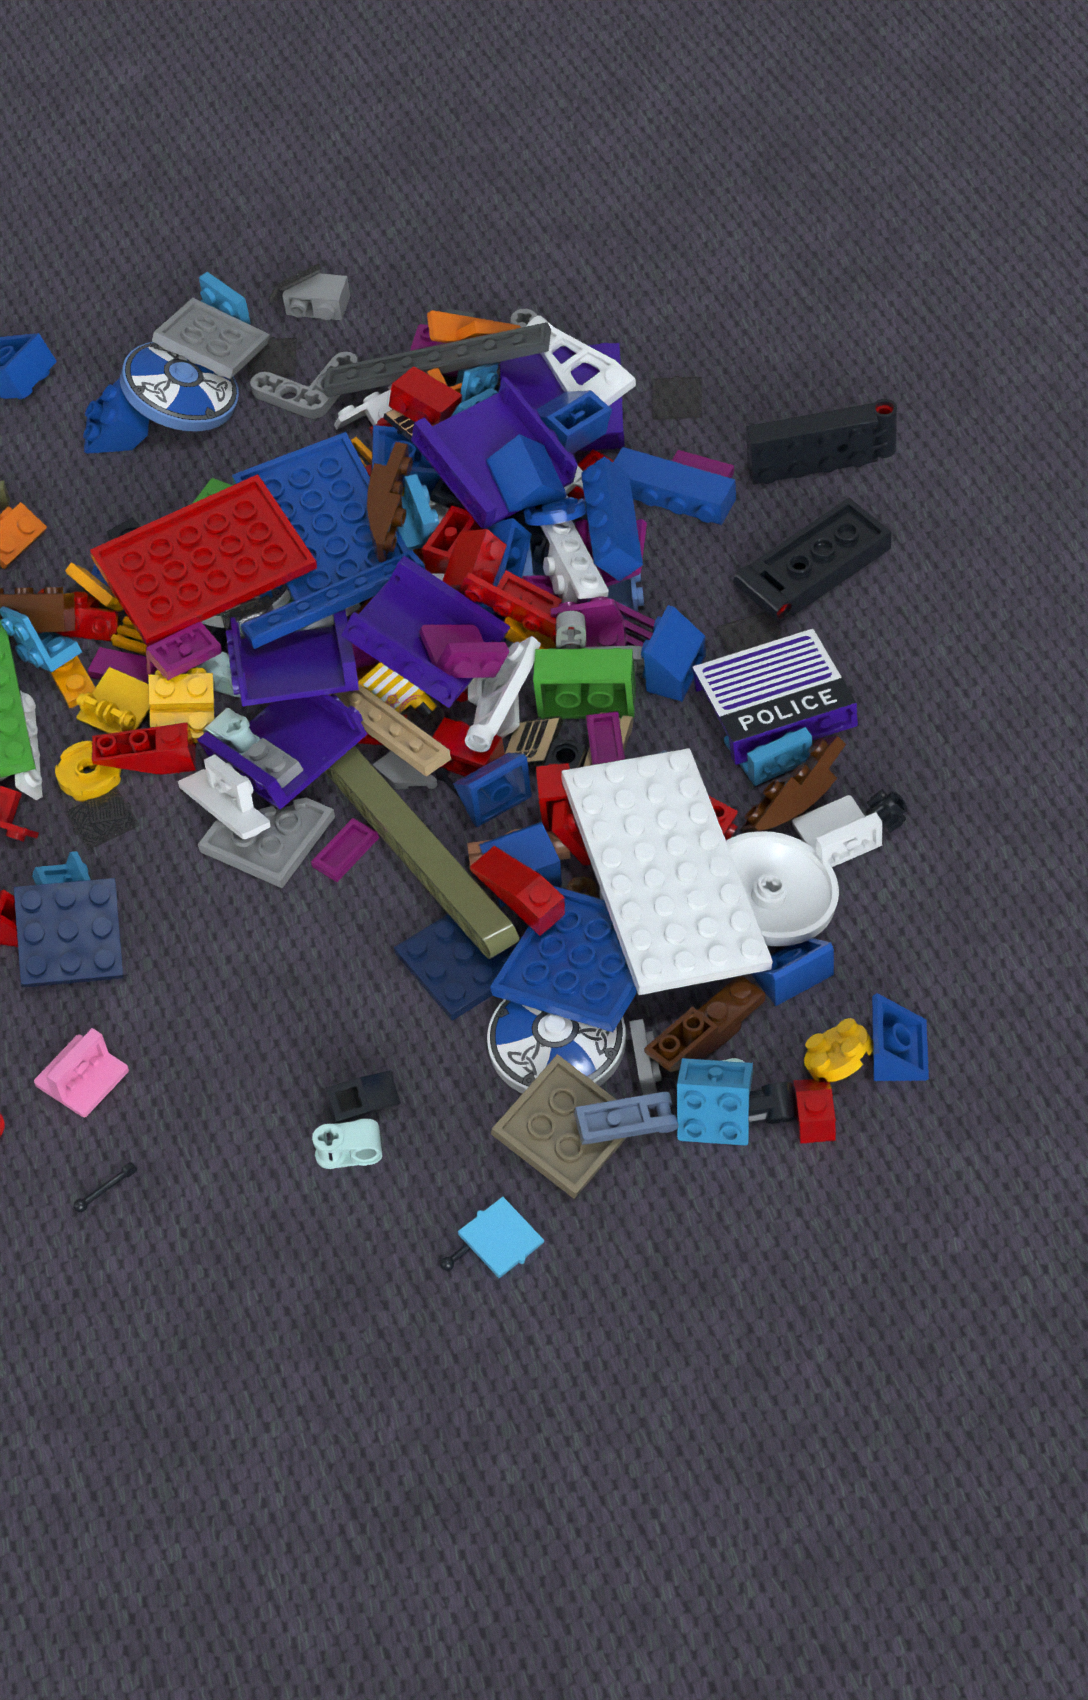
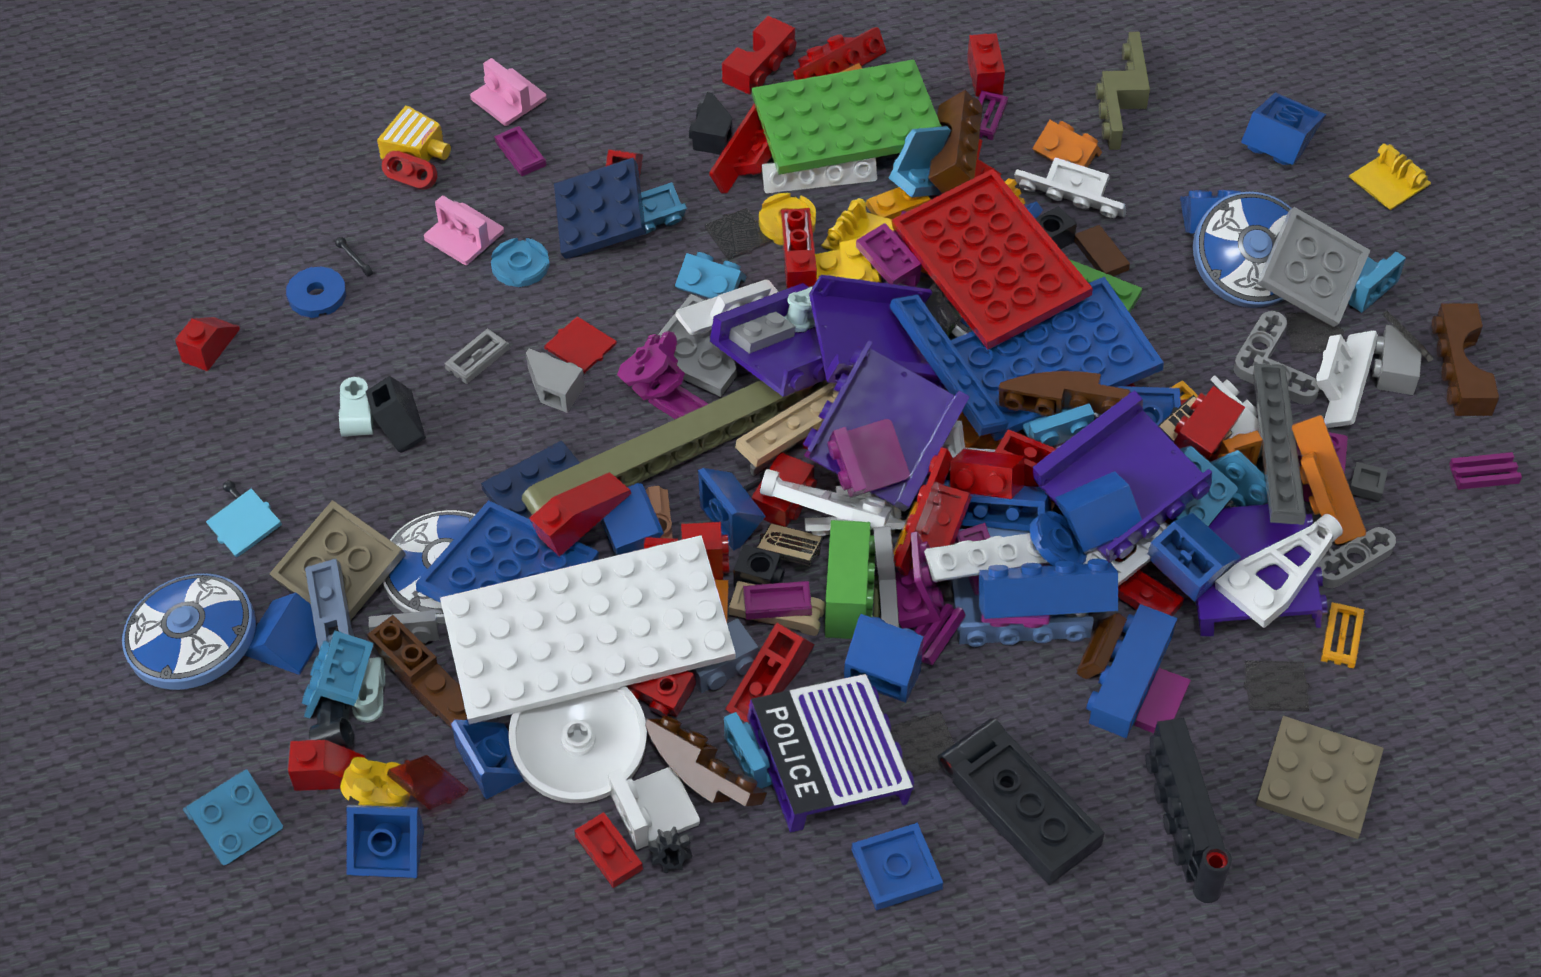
camera: 85 degrees right, 0 degrees up
none -> dish [122,574,256,690]
none -> red slope [175,317,240,371]
none -> dark azure bracket [183,769,283,865]
none -> blue slope [244,592,318,675]
none -> blue tile [286,266,346,318]
none -> clear red piece [387,755,469,810]
none -> light grey tile [444,328,510,384]
none -> dark azure tile [491,238,550,287]
none -> light grey slope [526,349,585,413]
none -> red piece [544,316,617,374]
none -> red plate [574,812,643,888]
none -> magenta hinge [617,331,685,400]
none -> dark azure bracket [675,252,747,299]
none -> red slope [725,622,815,723]
none -> blue plate [851,823,943,910]
none -> white bracket [1014,157,1126,218]
none -> reddish brown tile [1074,225,1130,276]
none -> reddish brown tile [1076,613,1127,679]
none -> dark tan plate [1256,716,1384,839]
none -> white bracket [1316,331,1378,428]
none -> light orange tile [1321,602,1365,668]
none -> yellow hinge [1349,143,1431,210]
none -> reddish brown arch [1432,303,1499,416]
none -> magenta tile [1449,452,1522,490]

